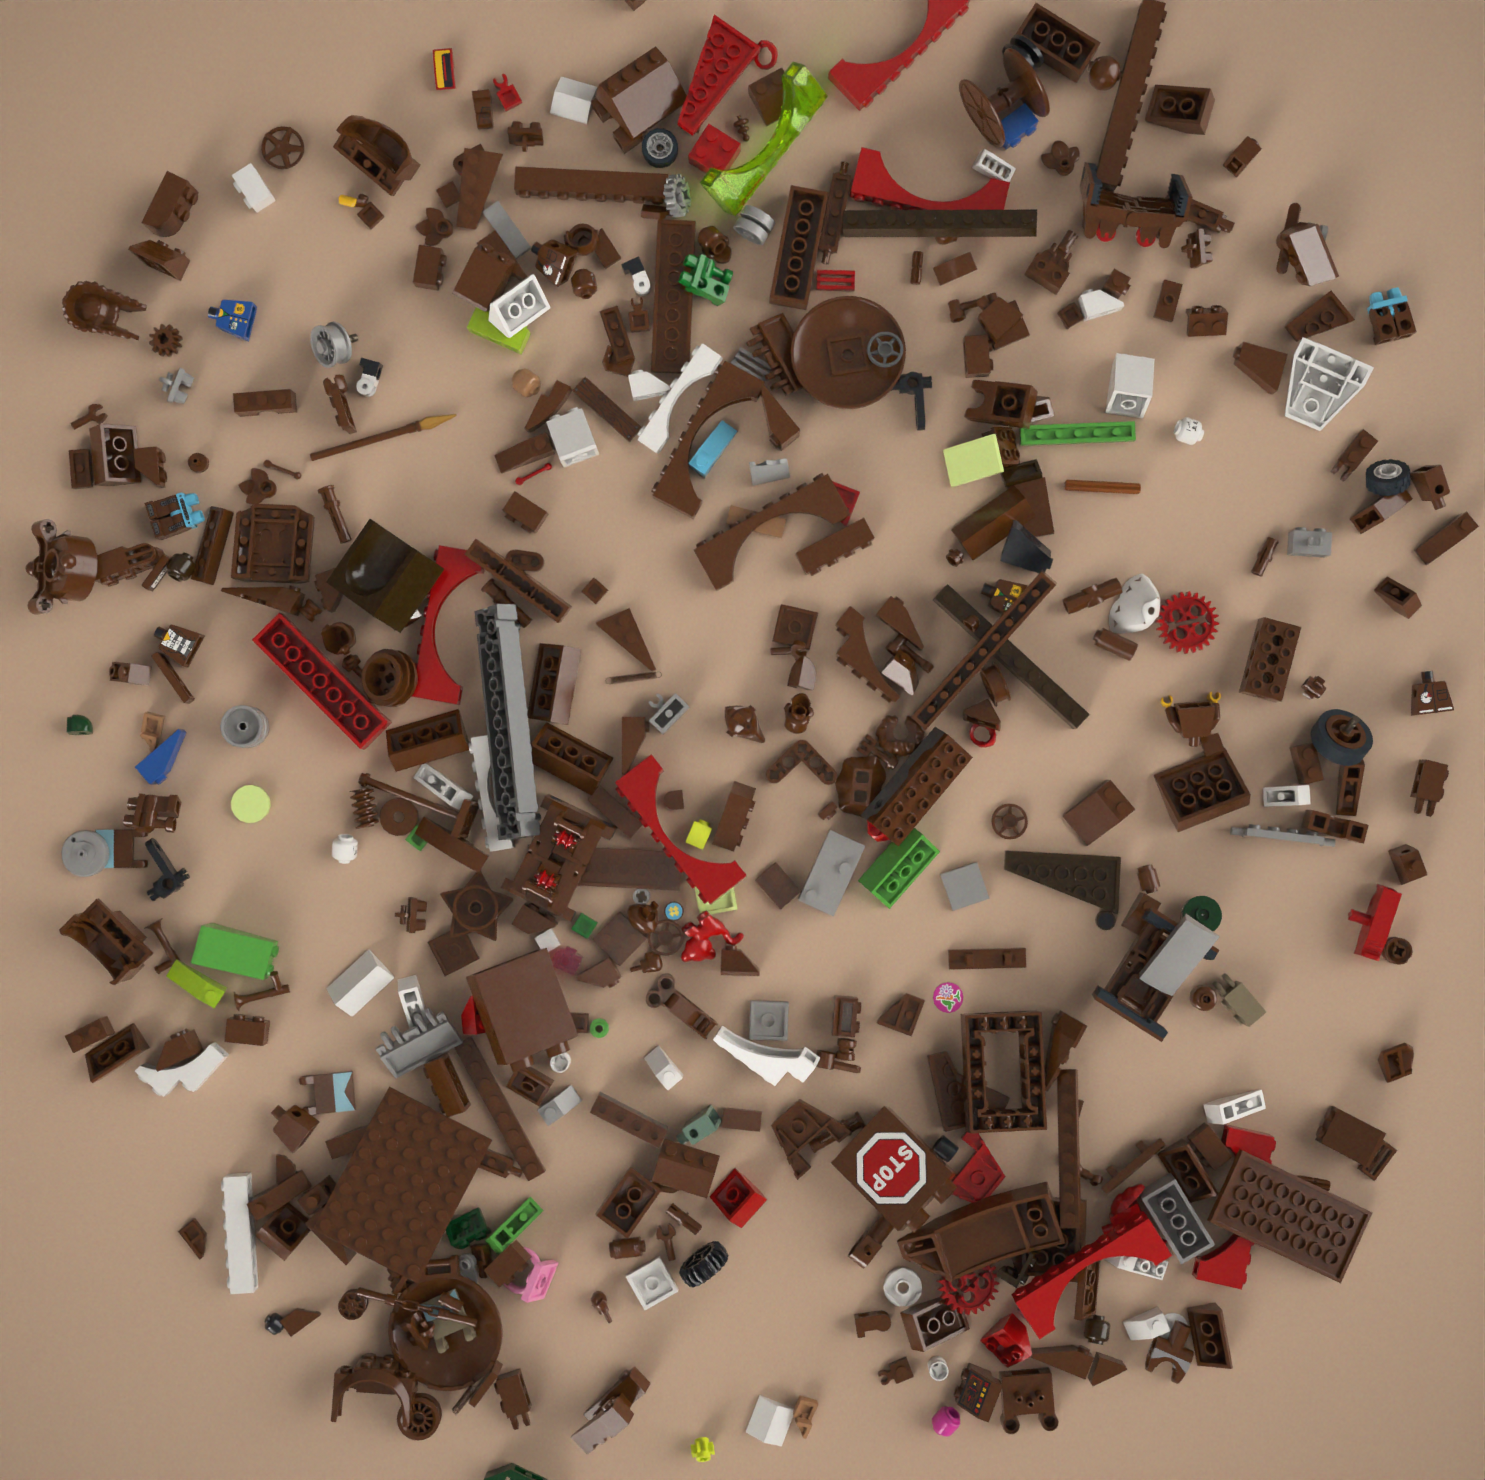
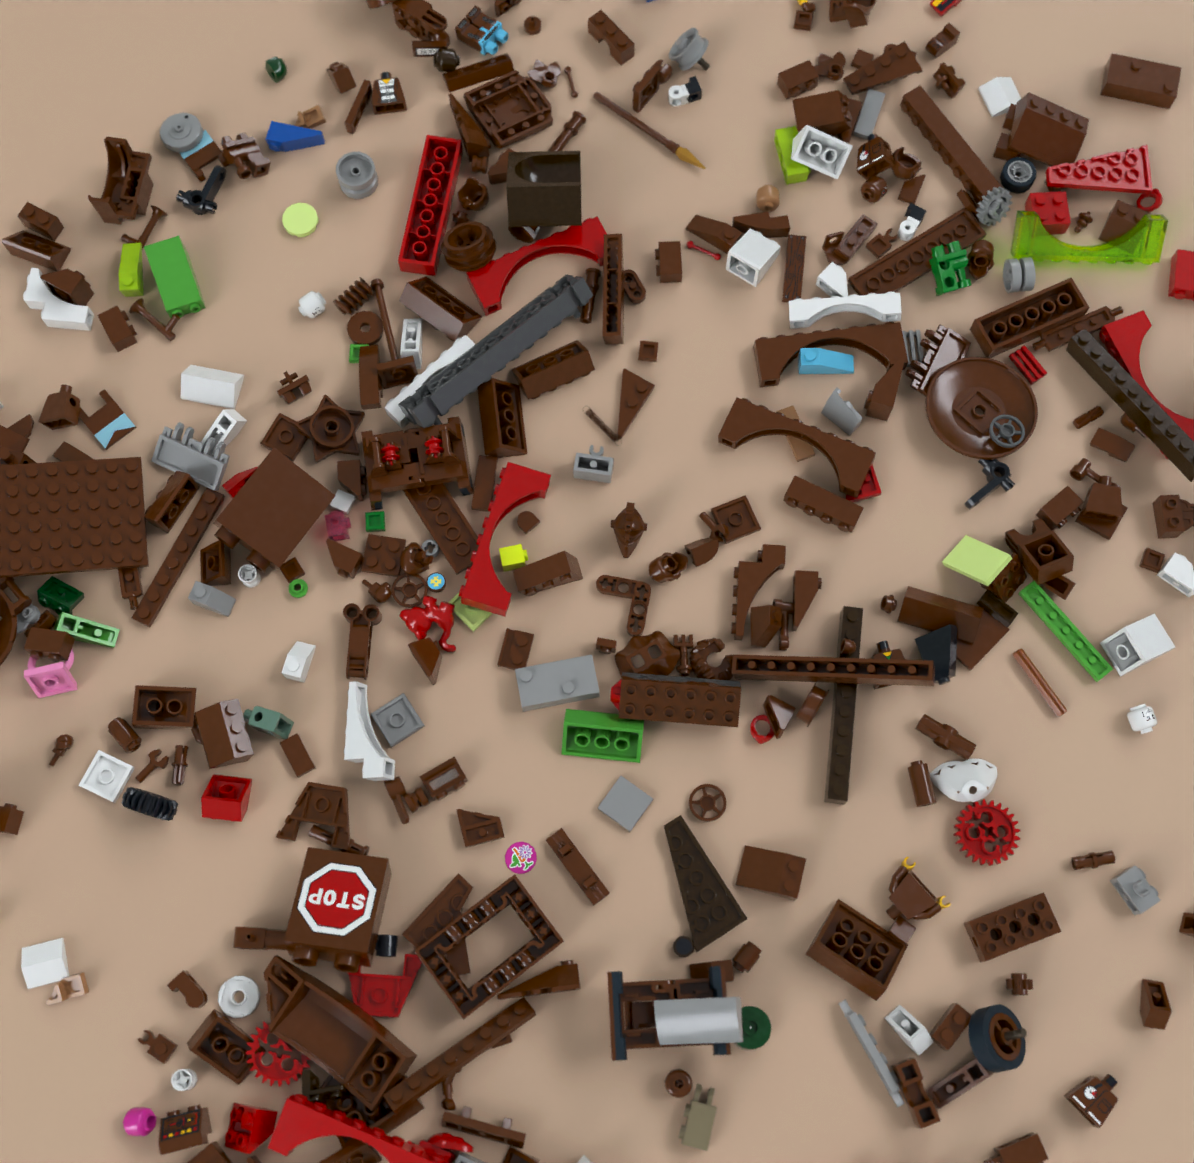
camera: 55 degrees right, 15 degrees down
red plate [493,74,522,111] -> none
reddish brown piece [590,1092,668,1148] -> none
reddish brown slope [622,717,650,775] -> none

